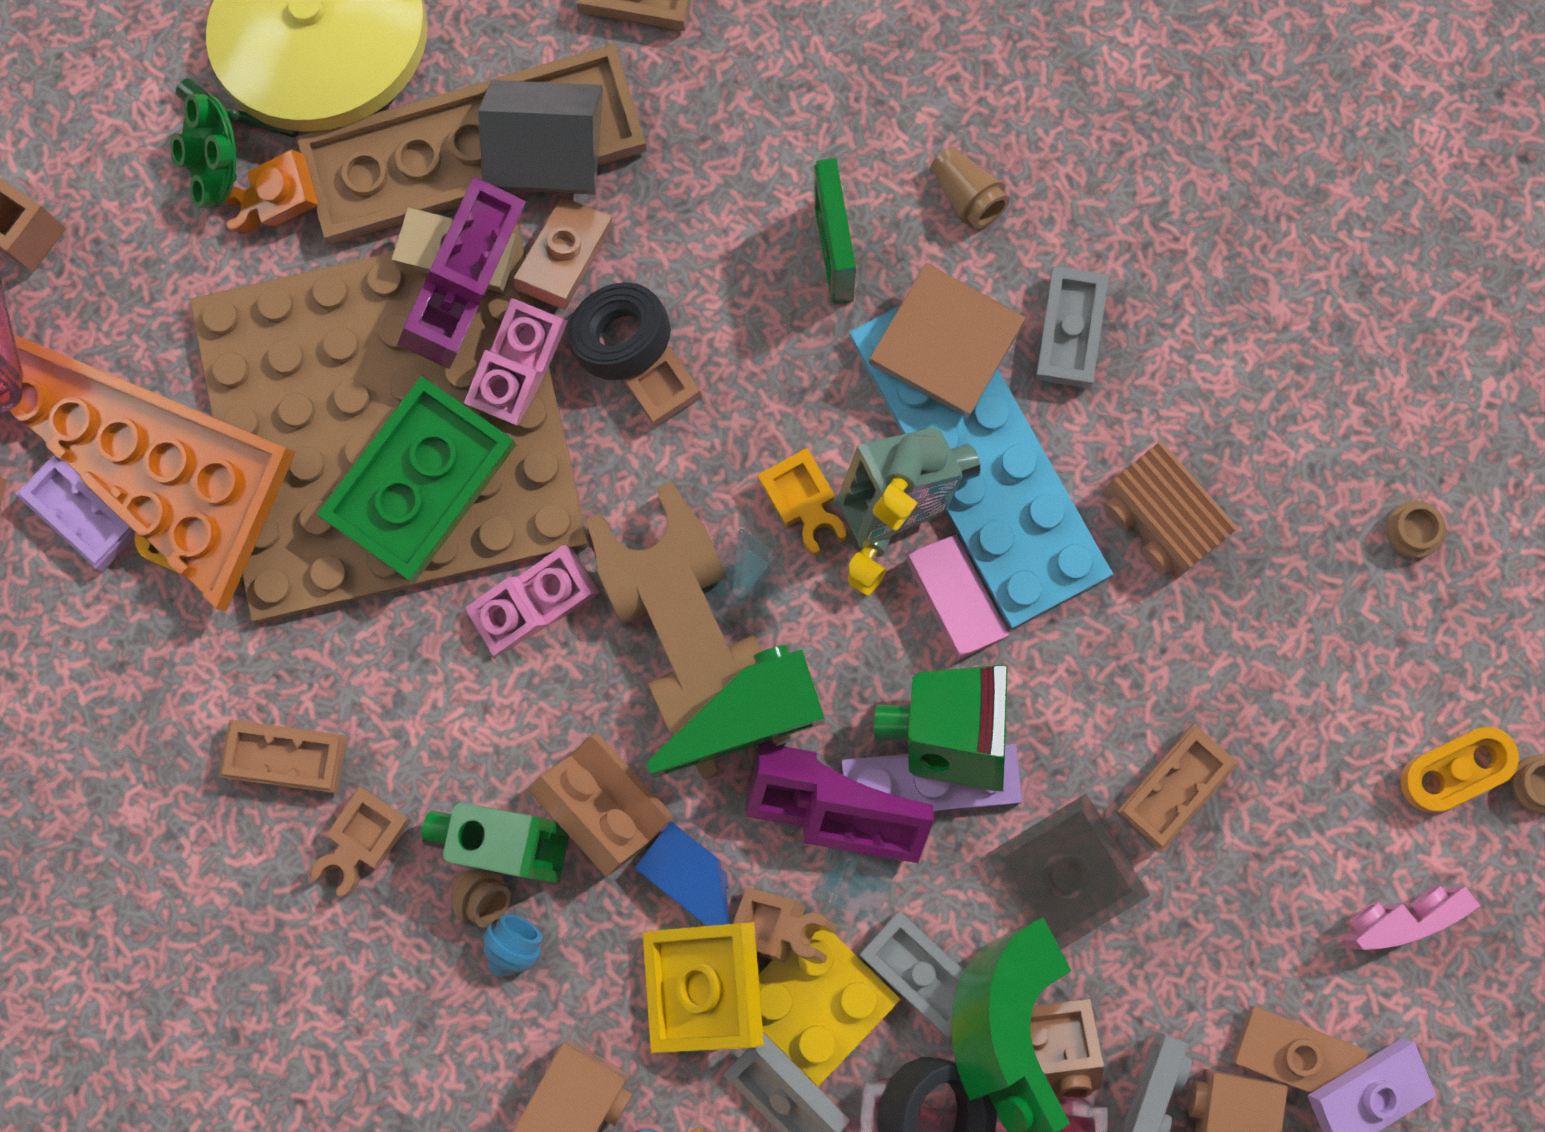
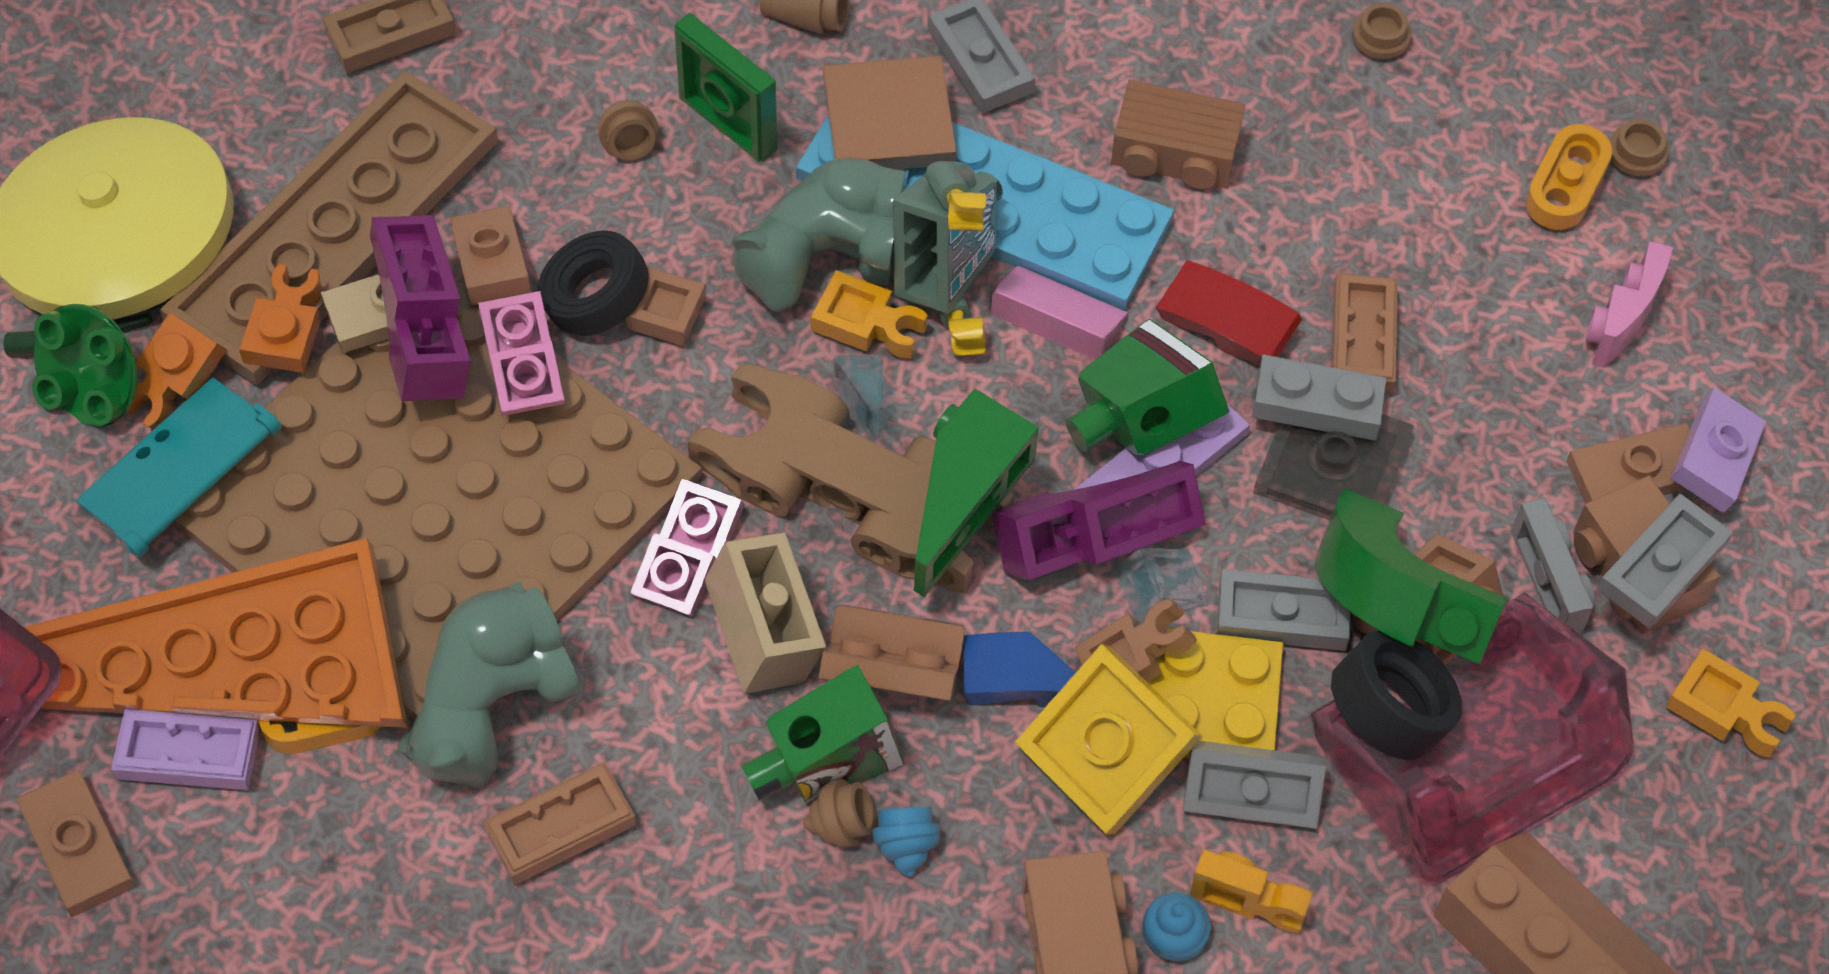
camera: 45 degrees left, 20 degrees down
nougat plate [310,786,411,898] -> none
green plate [317,376,517,584] -> none
dark grey slope [478,80,603,195] -> none
none -> teal door [75,377,283,559]
none -> orange plate [239,263,322,373]
none -> sand green animal [397,582,580,789]
none -> medium nougat plate [597,100,658,161]
none -> tan brick [704,532,826,694]
none -> sand green animal [732,157,906,311]
none -> red slope [1156,260,1302,364]
none -> light grey plate [1252,354,1386,441]

